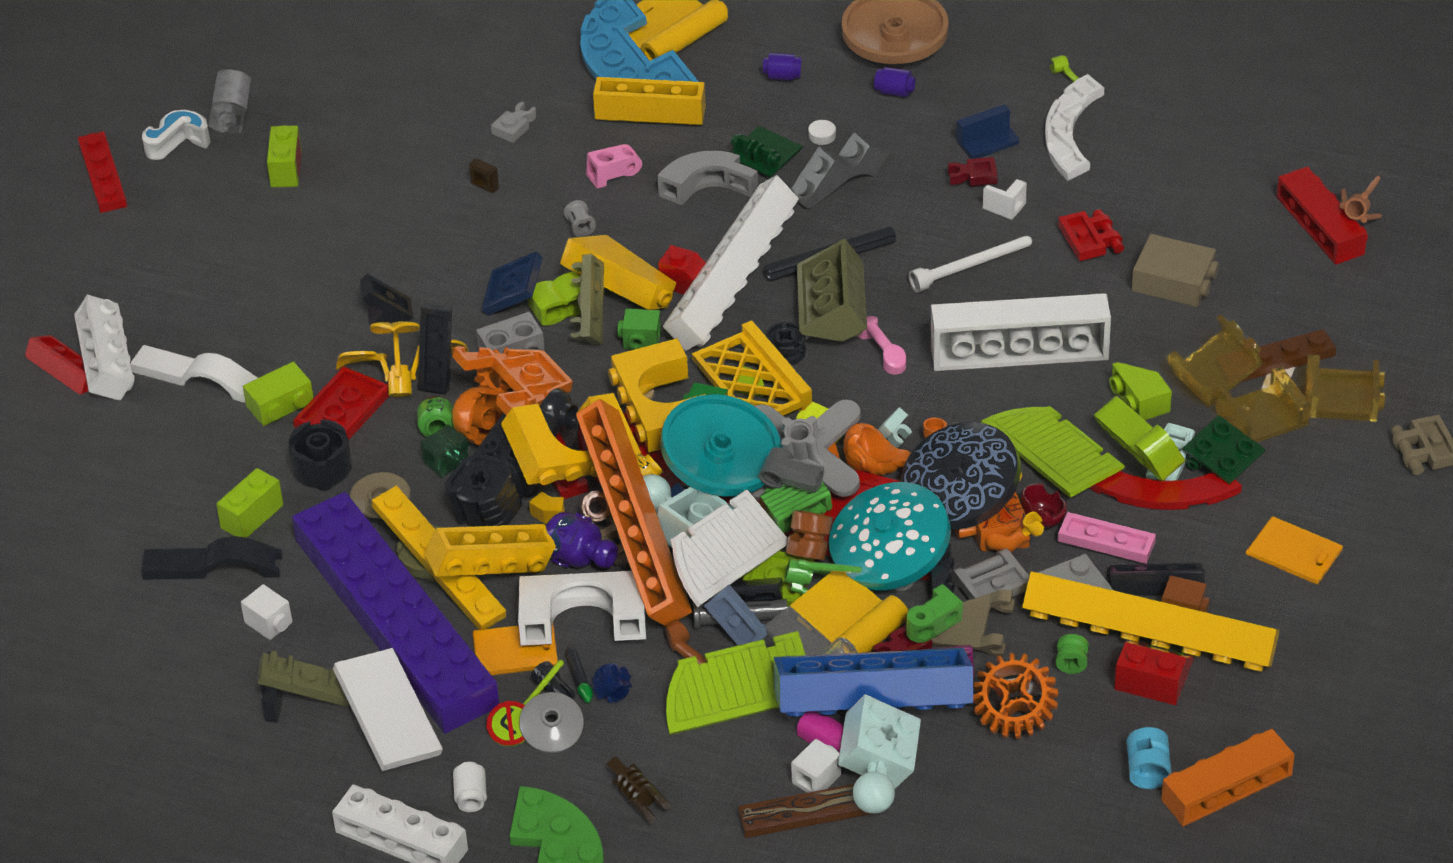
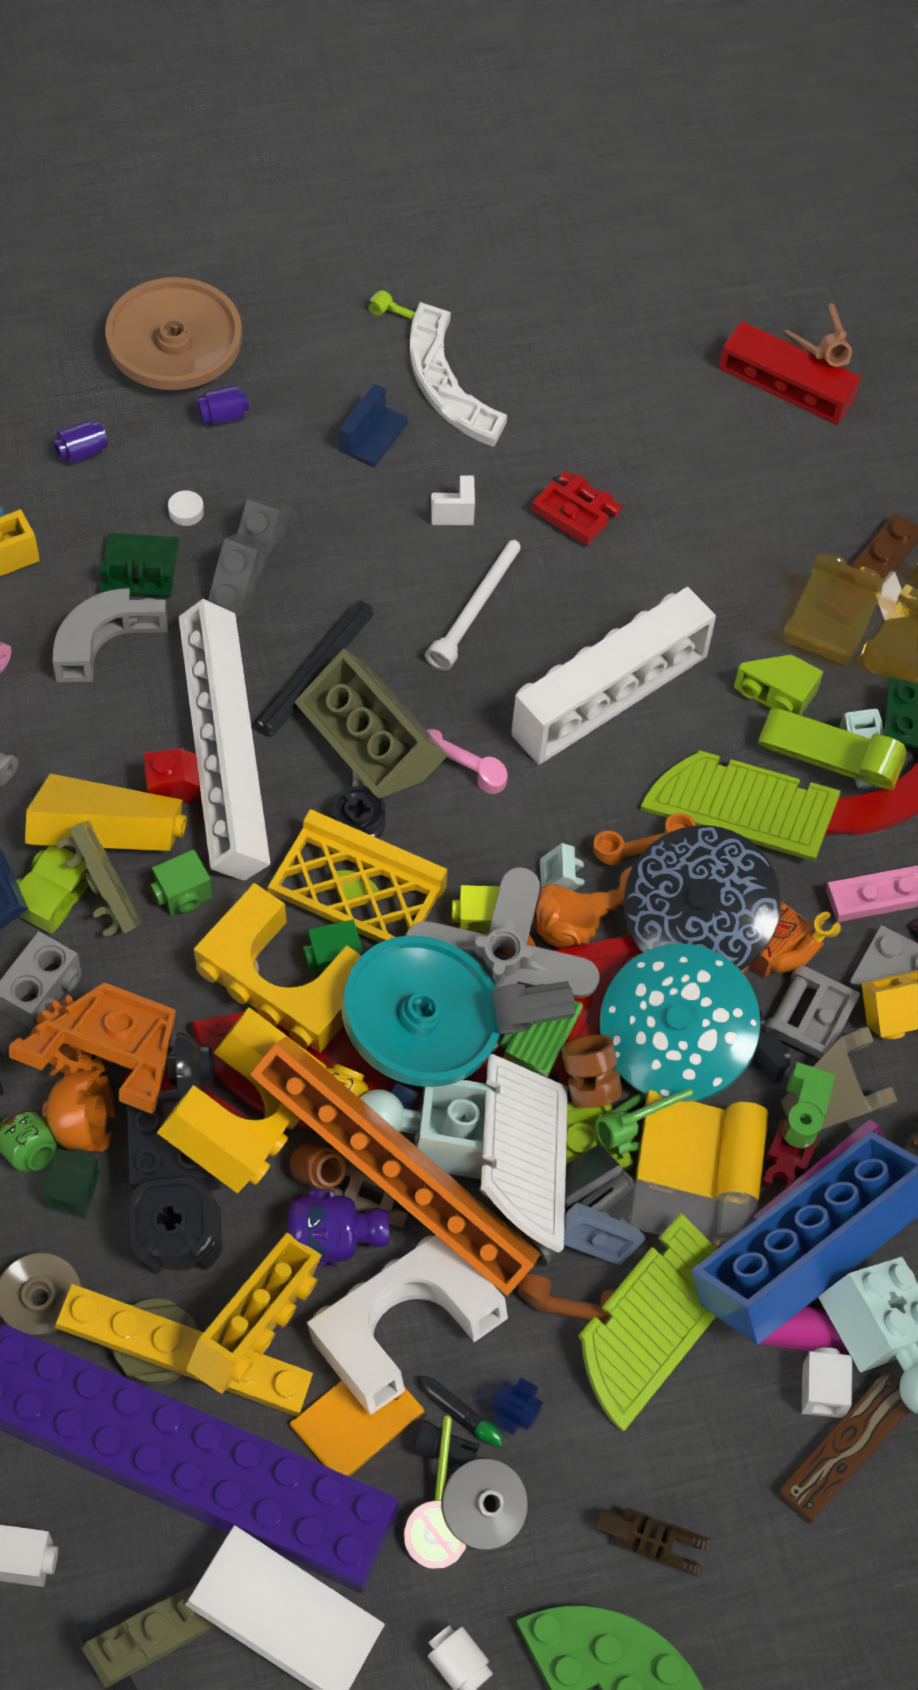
camera: 40 degrees left, 15 degrees up
yellow piece [529,491,565,524] -> none
dark red plate [948,157,998,186] -> none
dark red hair [1021,483,1067,528] -> none
dark tan brick [1132,234,1219,307] -> none

